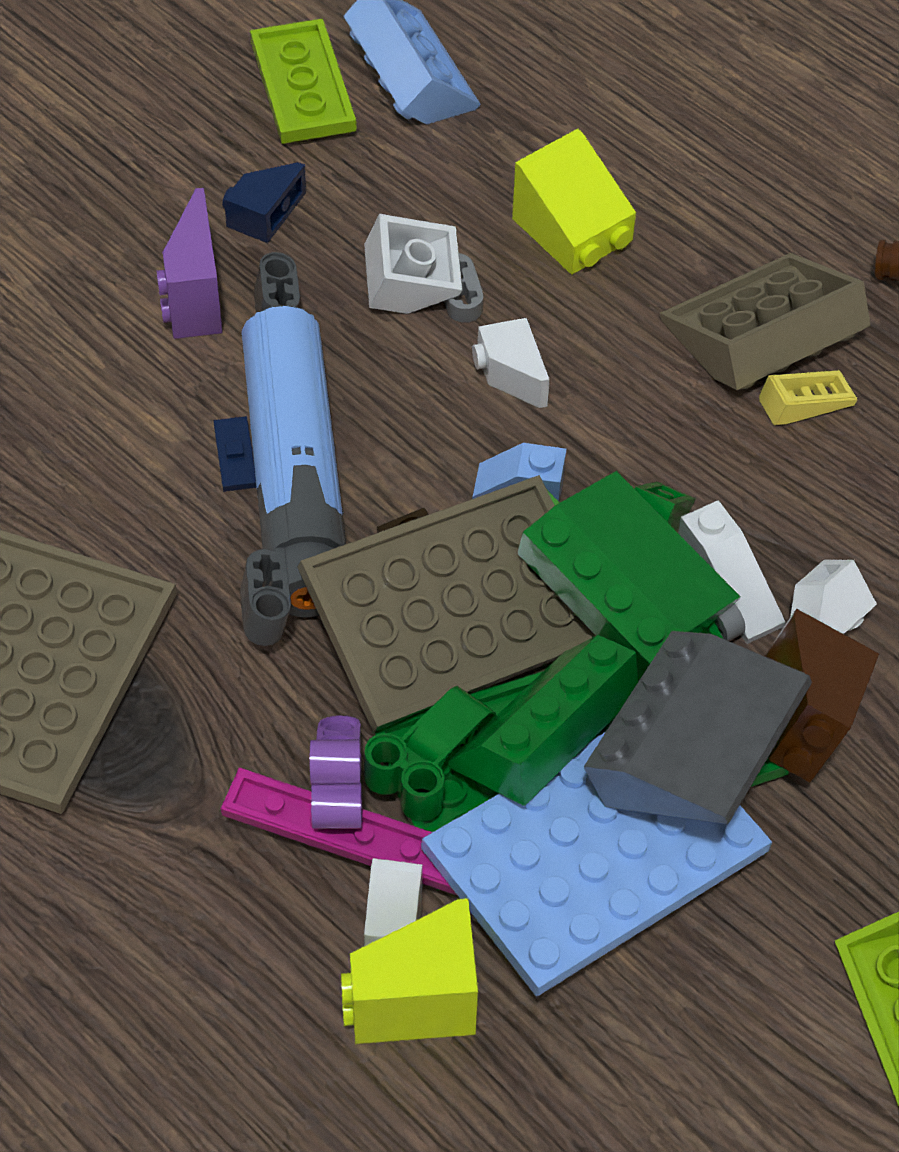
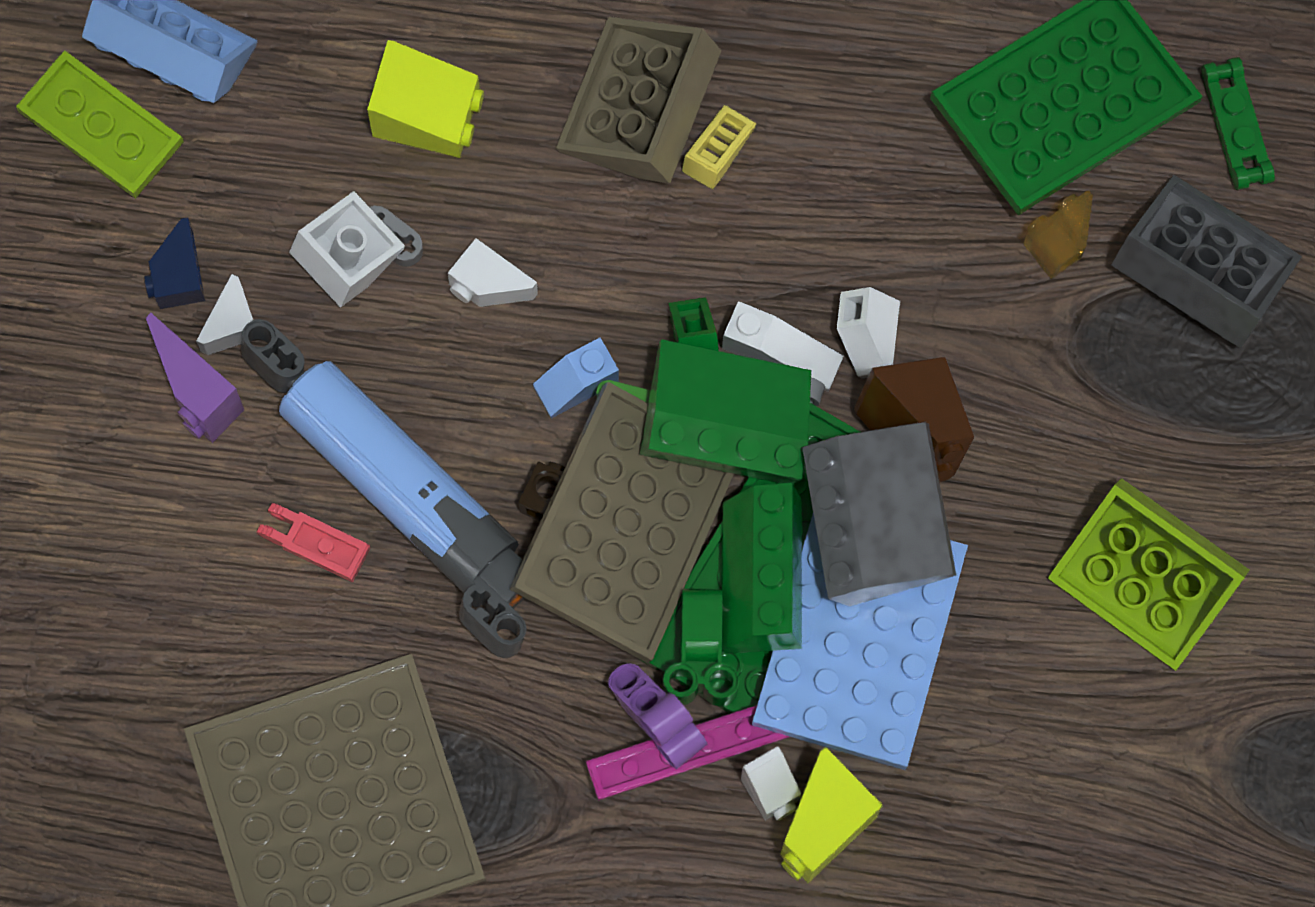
camera: 40 degrees left, 20 degrees up
dark blue piece [213,416,257,492] -> none
none -> white slope [196,274,253,355]
none -> coral hinge [256,503,371,583]

